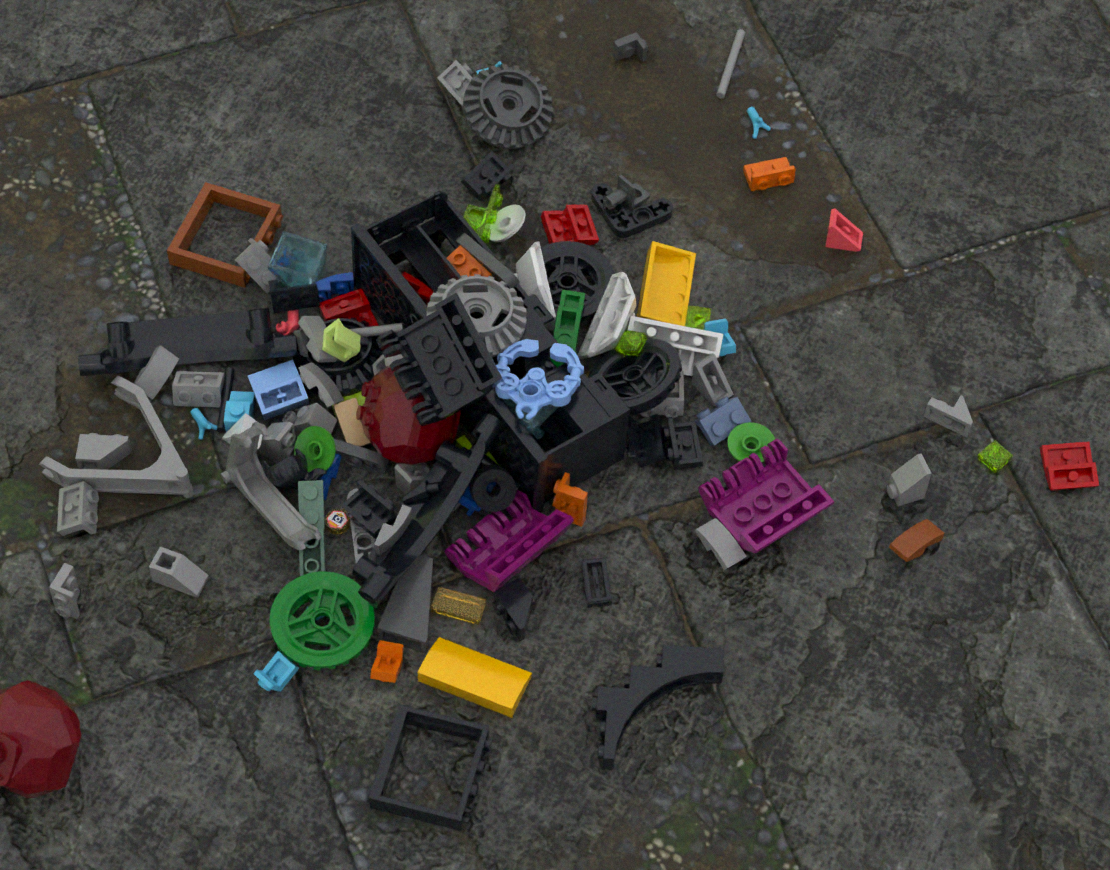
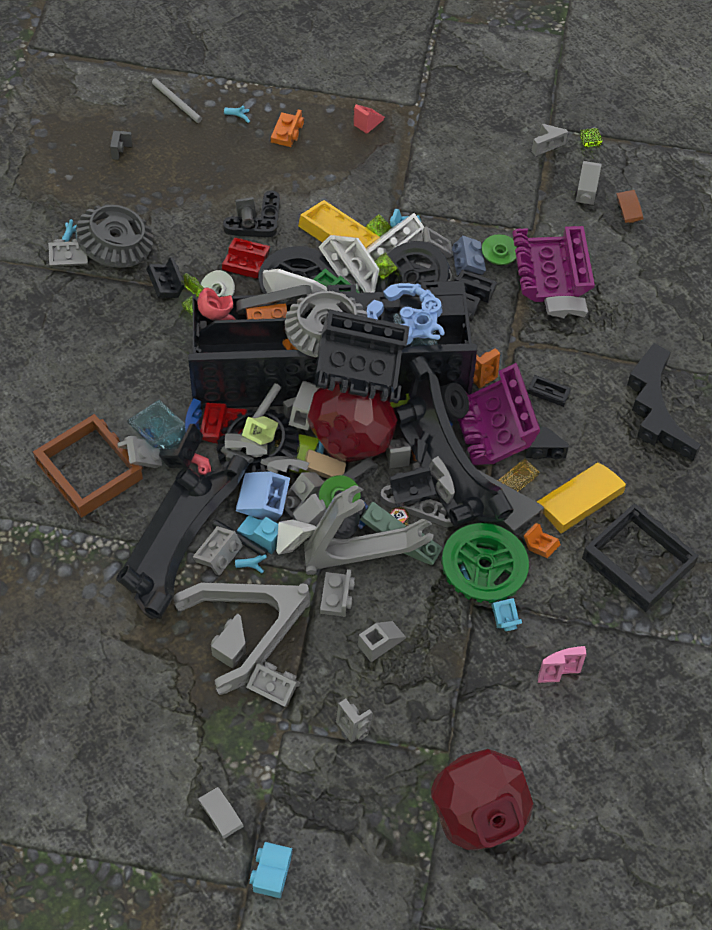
camera: 60 degrees left, 0 degrees up
light grey slope [134,345,179,401] -> none
red slope [1040,441,1099,491] -> none
none -> coral hair [197,287,236,320]
none -> light grey bracket [320,569,355,617]
none -> bright pink slope [537,646,586,683]

